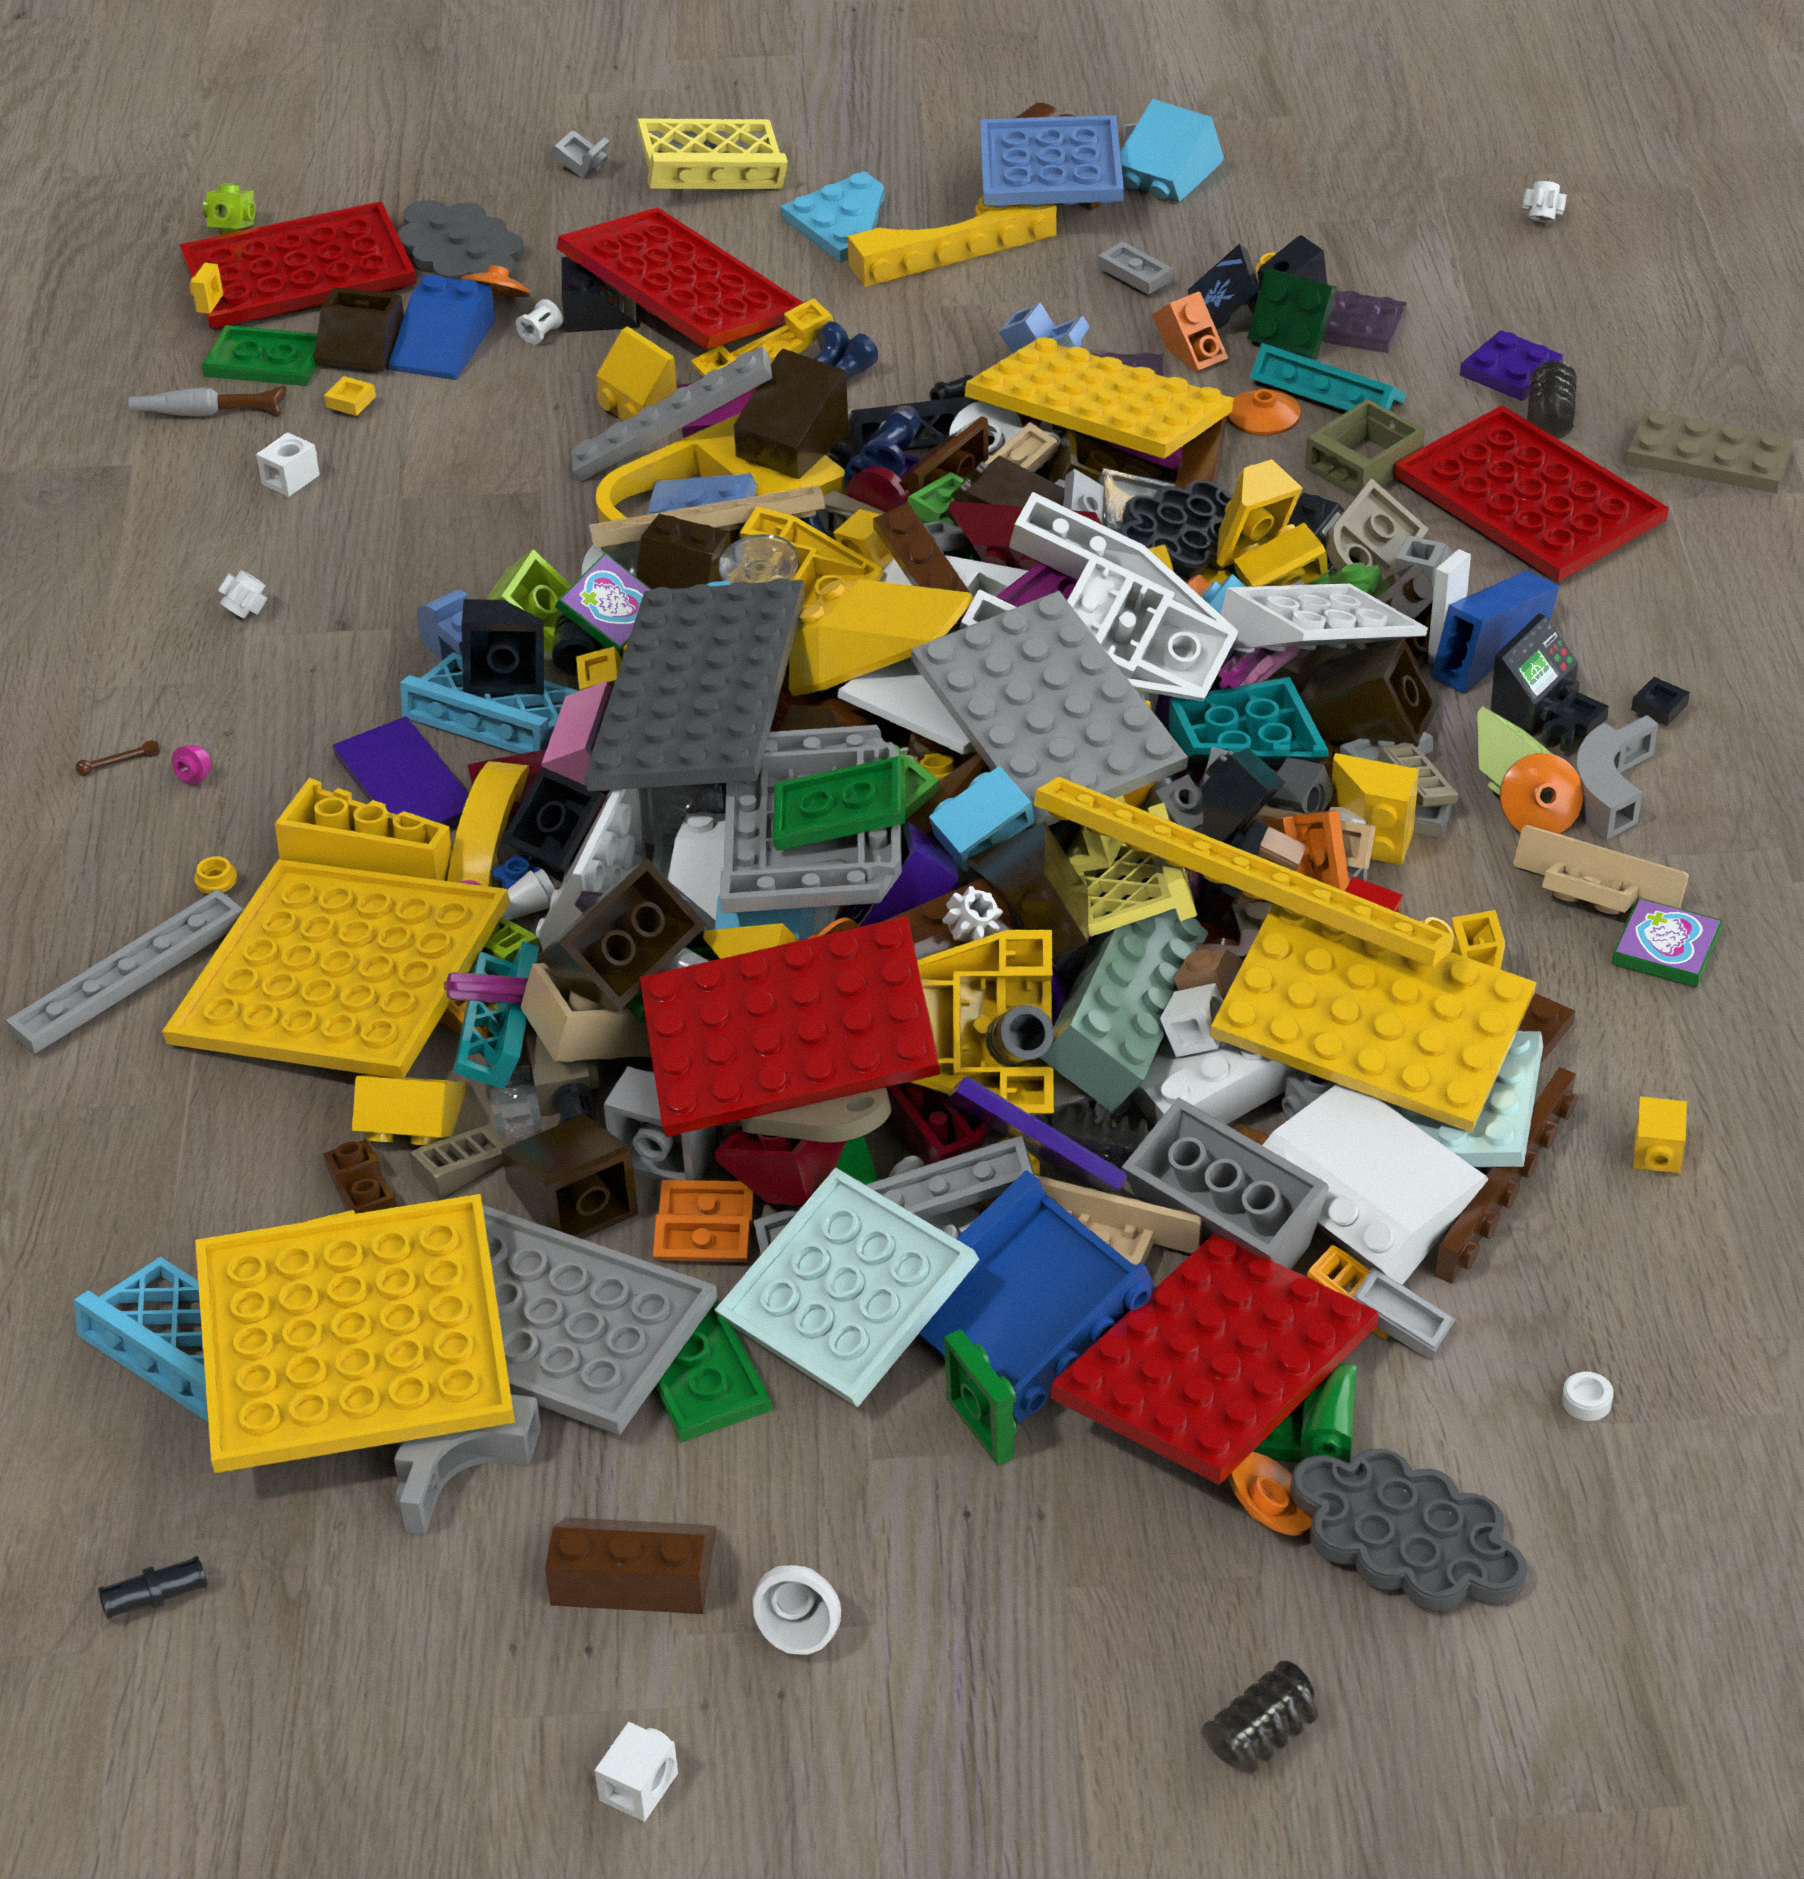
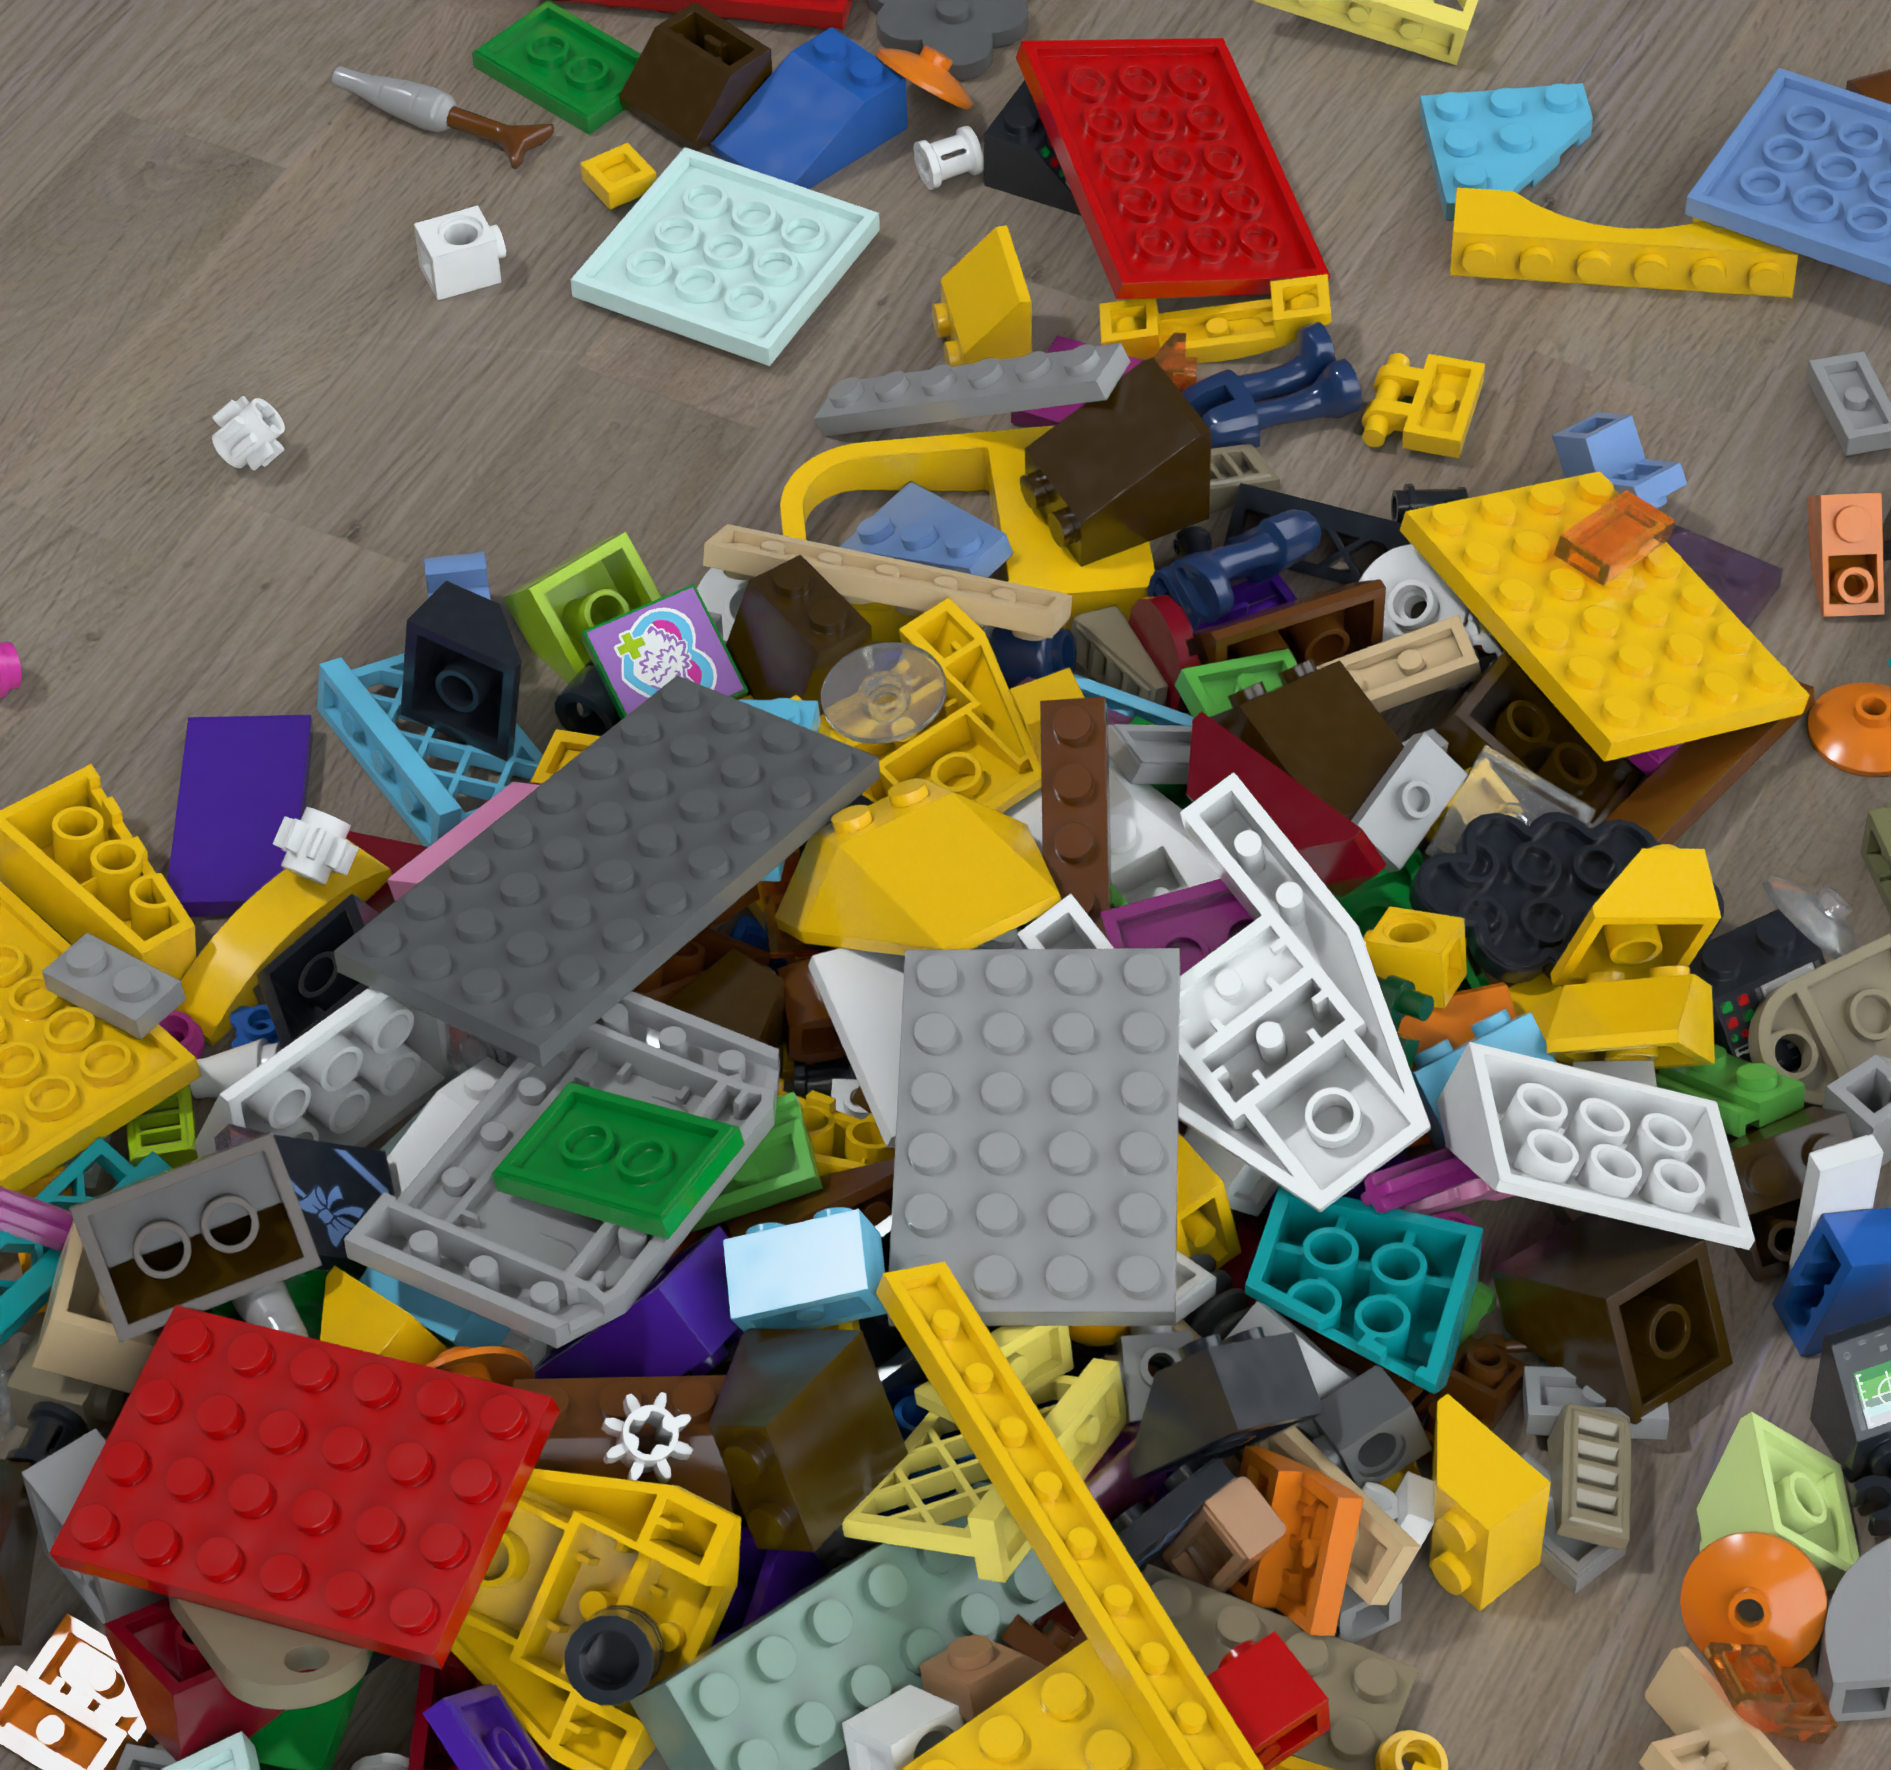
camera: 30 degrees right, 5 degrees up
none -> light grey plate [42,933,186,1039]
none -> white gear [273,807,359,885]
none -> light aqua plate [571,147,880,366]
none -> yellow plate [1361,353,1485,458]
none -> clear orange tile [1554,490,1676,586]
none -> clear orange slope [1703,1642,1838,1744]
none -> clear dish [1763,876,1862,959]

